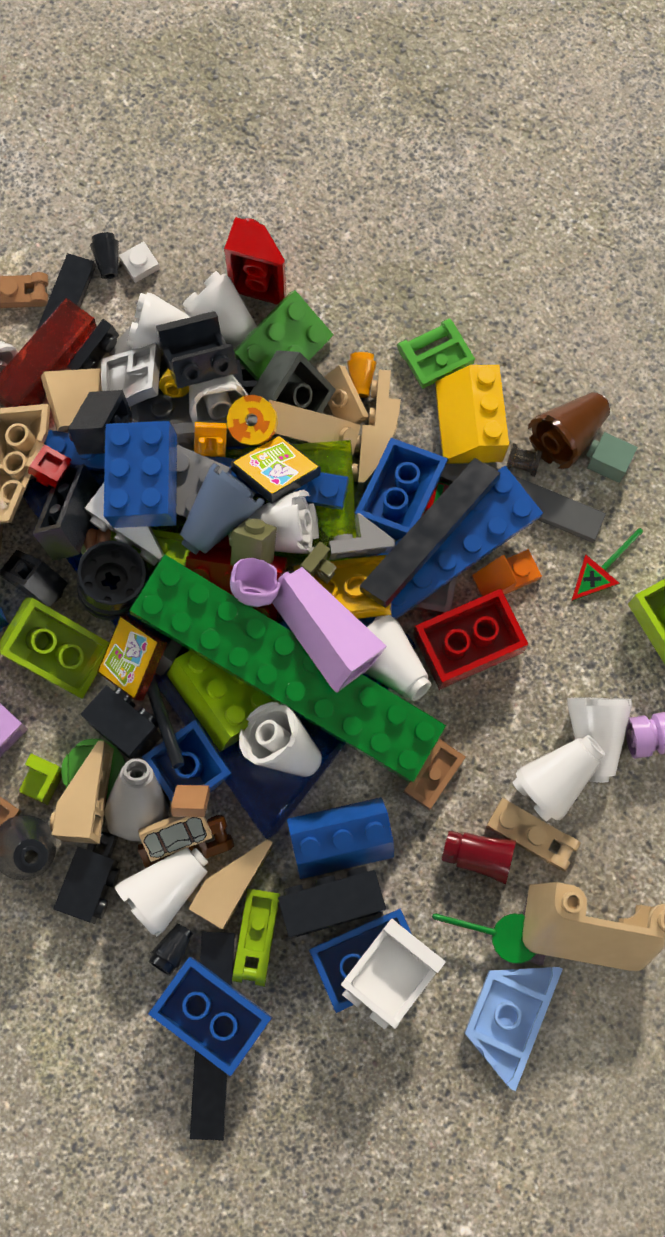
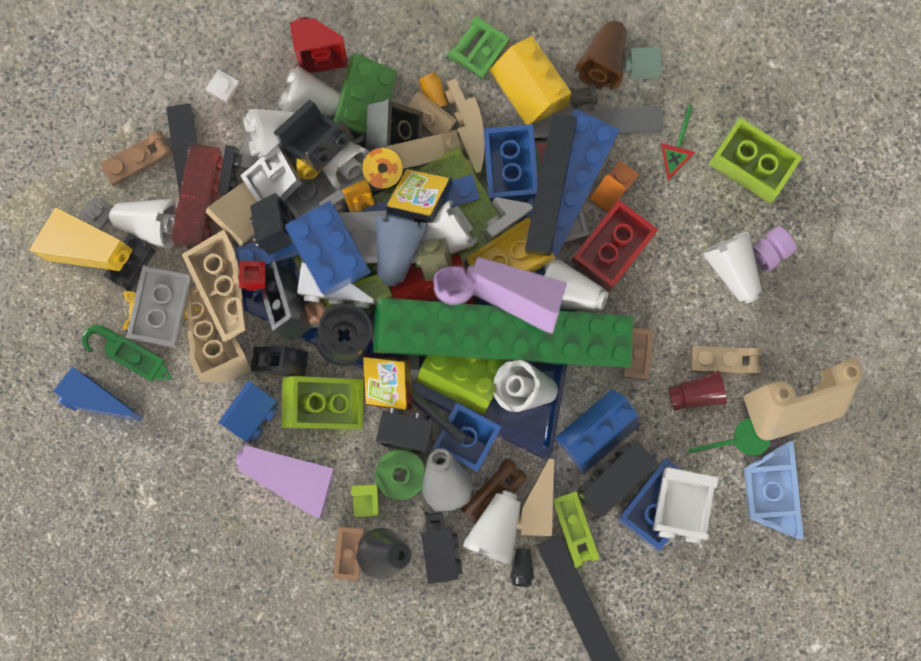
camera: 30 degrees left, 5 degrees up
tan slope [50,741,114,844] -> none
black cone [90,232,119,279] -> none
tile [138,816,213,862] -> none
blue brick [148,957,273,1077] -> none
medium nougat tile [171,785,210,817] -> none
olive tile [300,542,337,584] -> none
white cone [513,735,605,821] -> none

